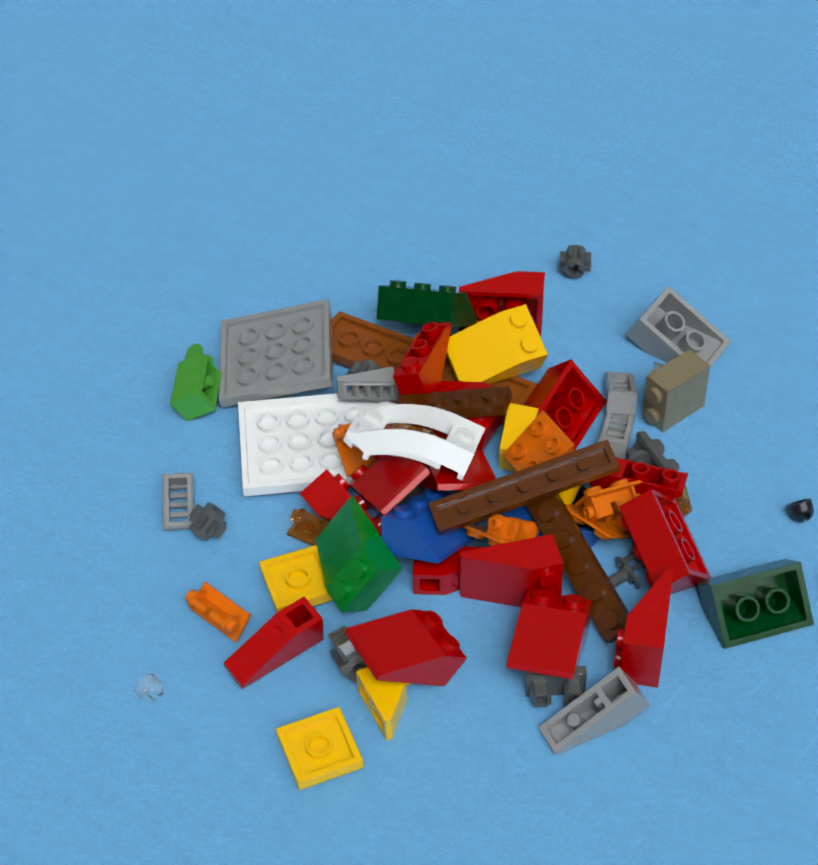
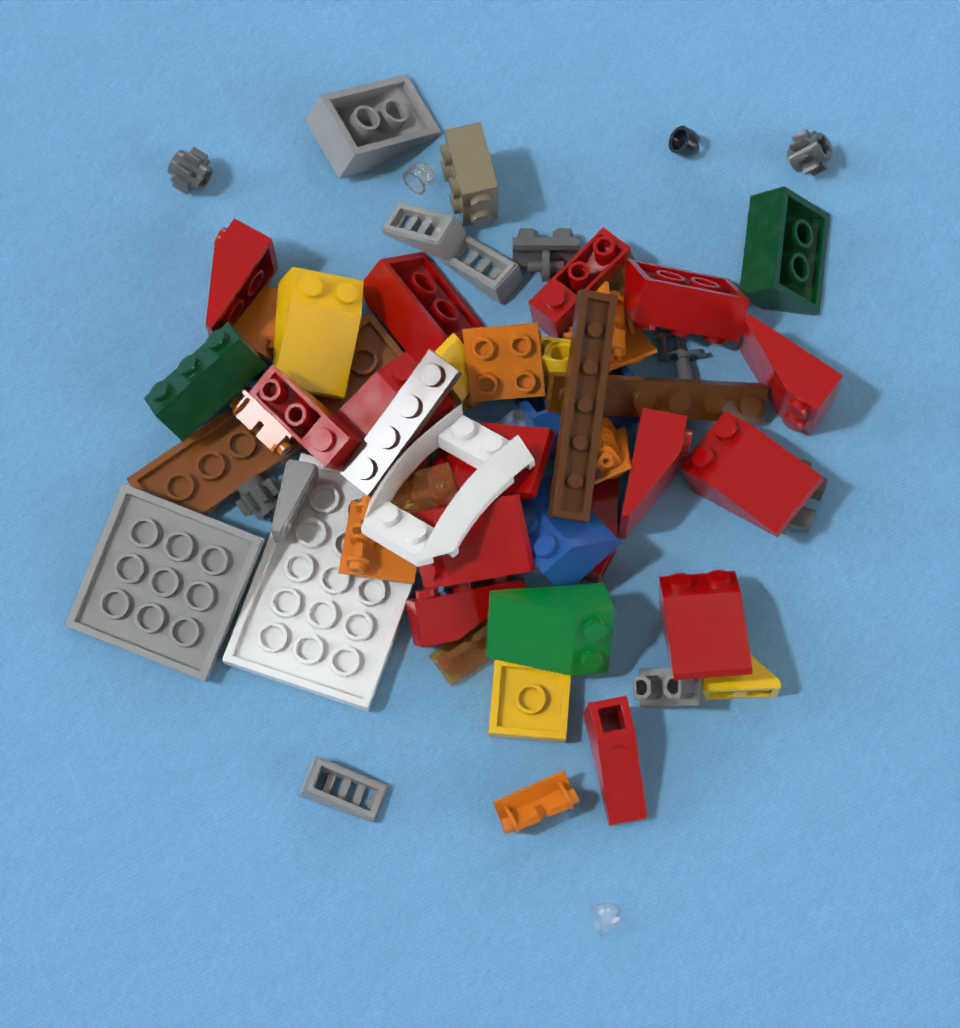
camera: 65 degrees left, 25 degrees up
bright green hinge [170,343,222,421] -> none
dark grey gear [189,502,227,541] -> none
yellow plate [276,707,364,790] -> none
light grey slope [539,667,650,755] -> none

